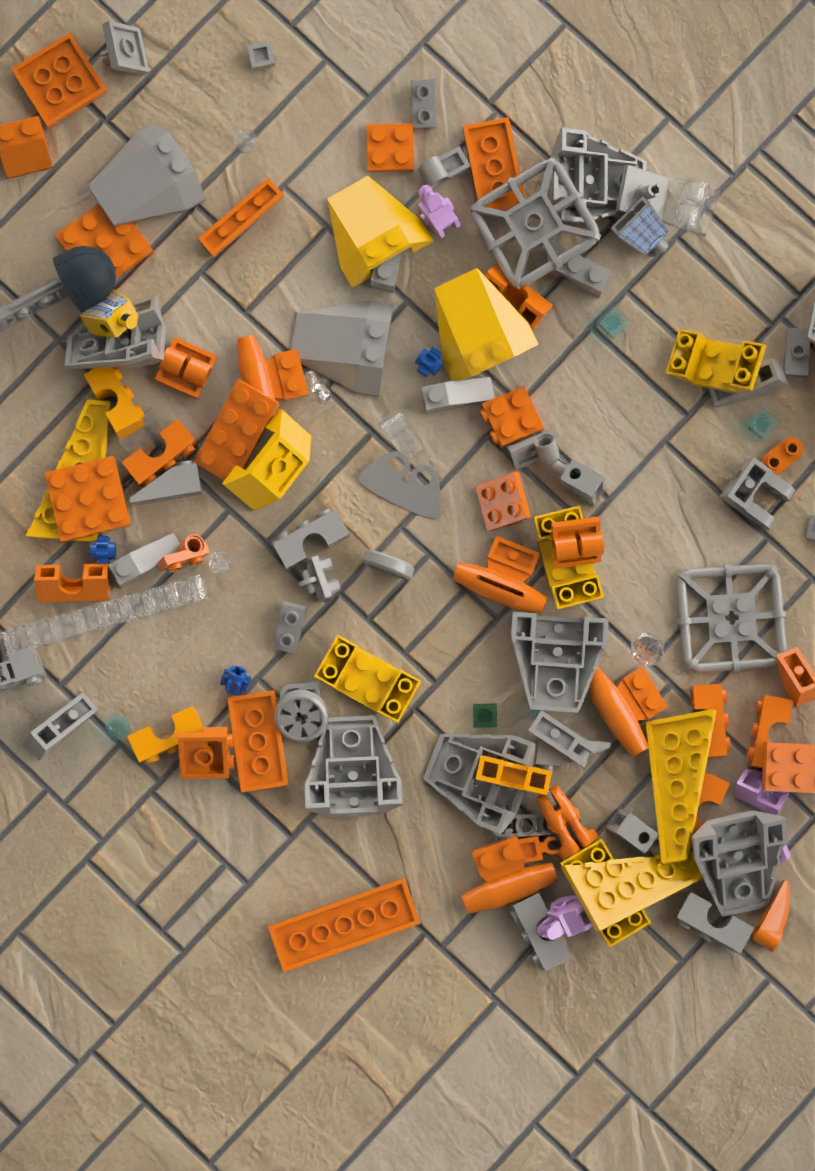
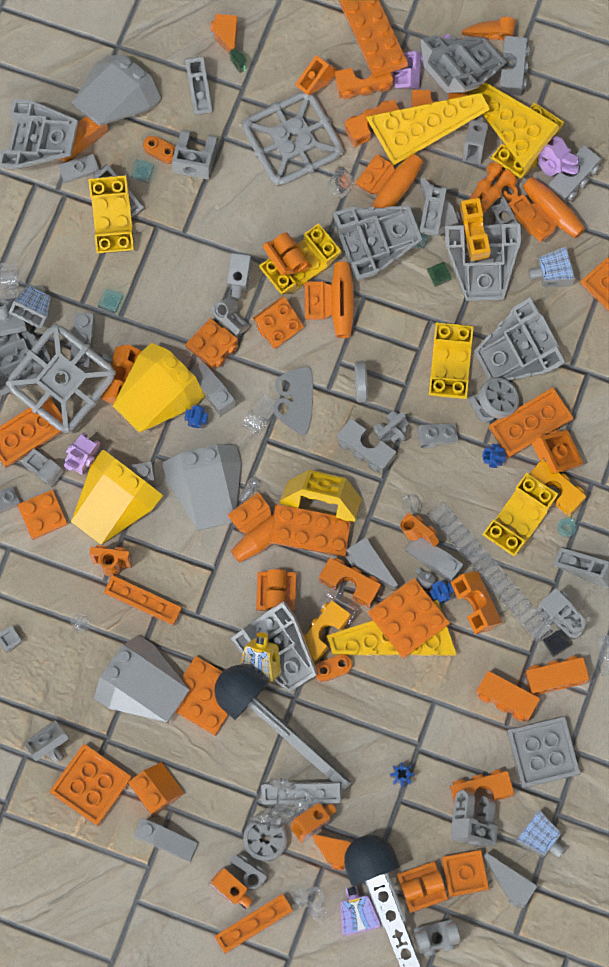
camera: 105 degrees left, 10 degrees down
none -> orange plate [89,545,132,577]
none -> orange plate [315,655,352,682]
none -> light grey piece [415,568,435,589]
none -> yellow slope [482,473,558,557]
none -> light grey torso [528,247,575,288]

